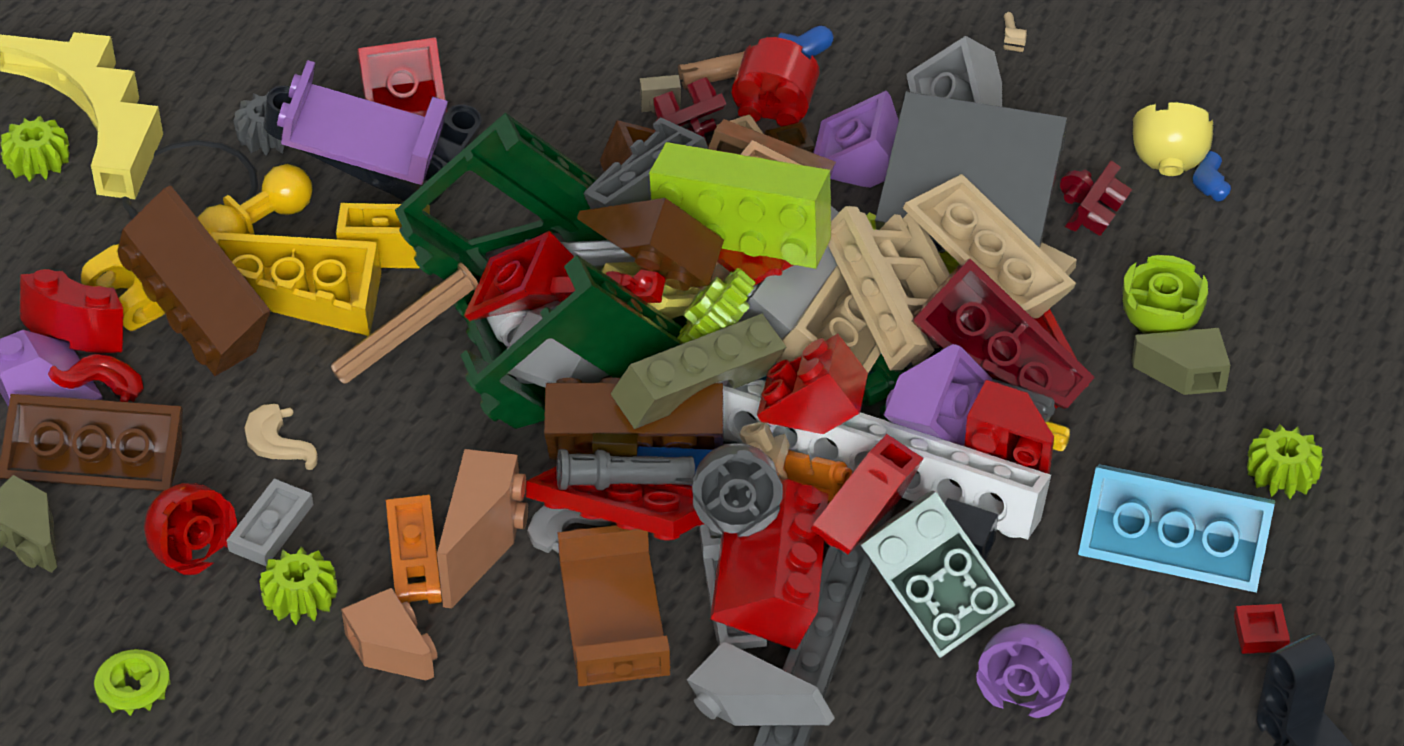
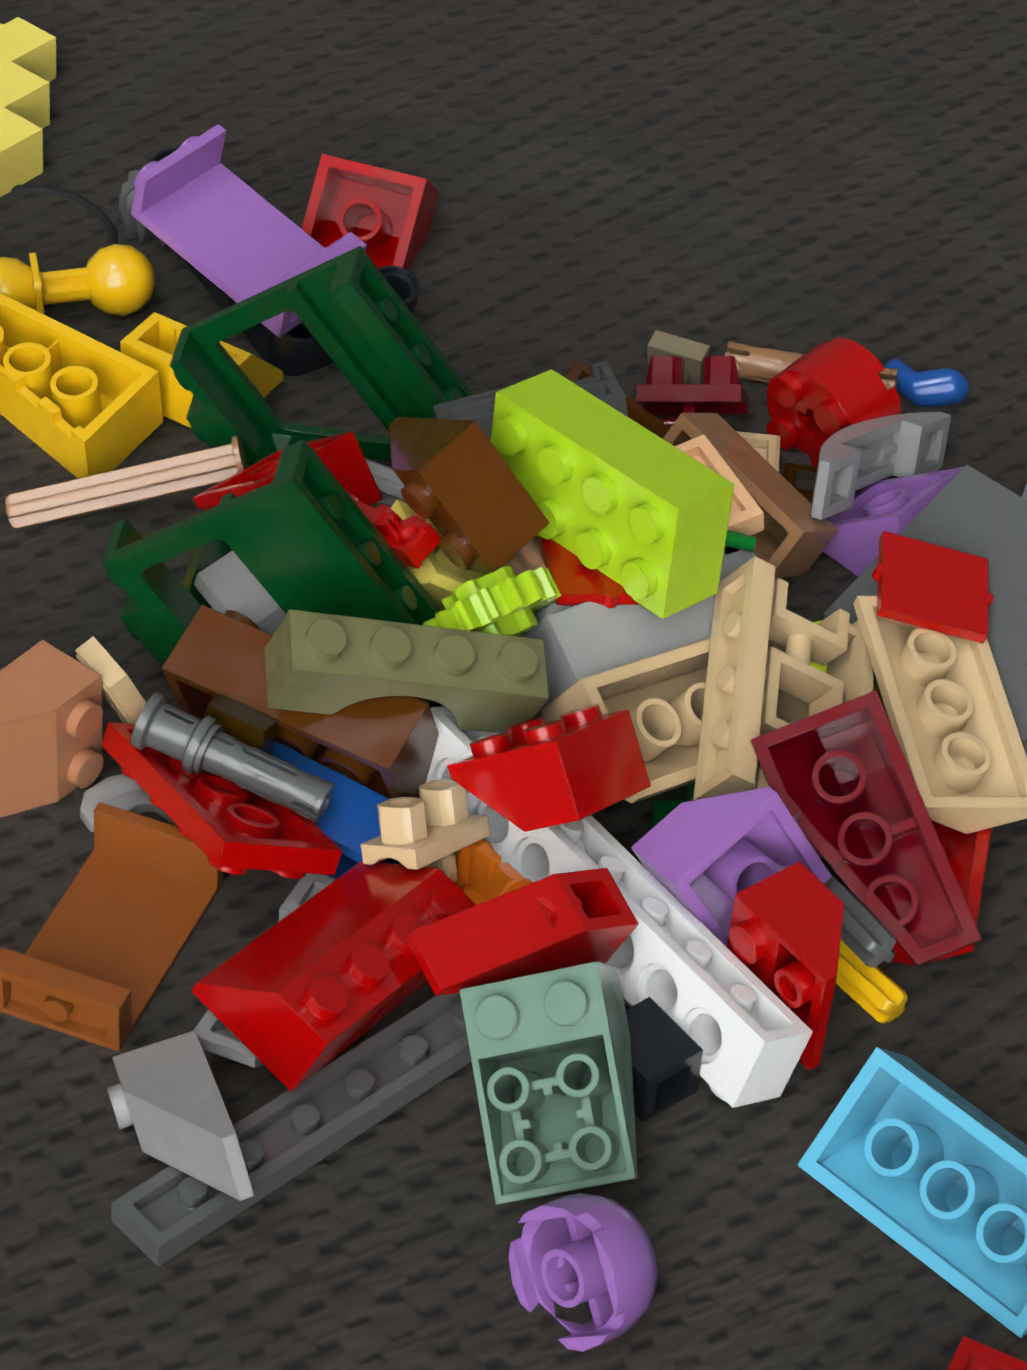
camera: 25 degrees right, 5 degrees down
dark grey cylinder [692,443,783,537] -> none
none -> tan tile [75,636,146,724]
none -> light grey slope [811,412,951,520]
none -> red piece [872,531,994,644]

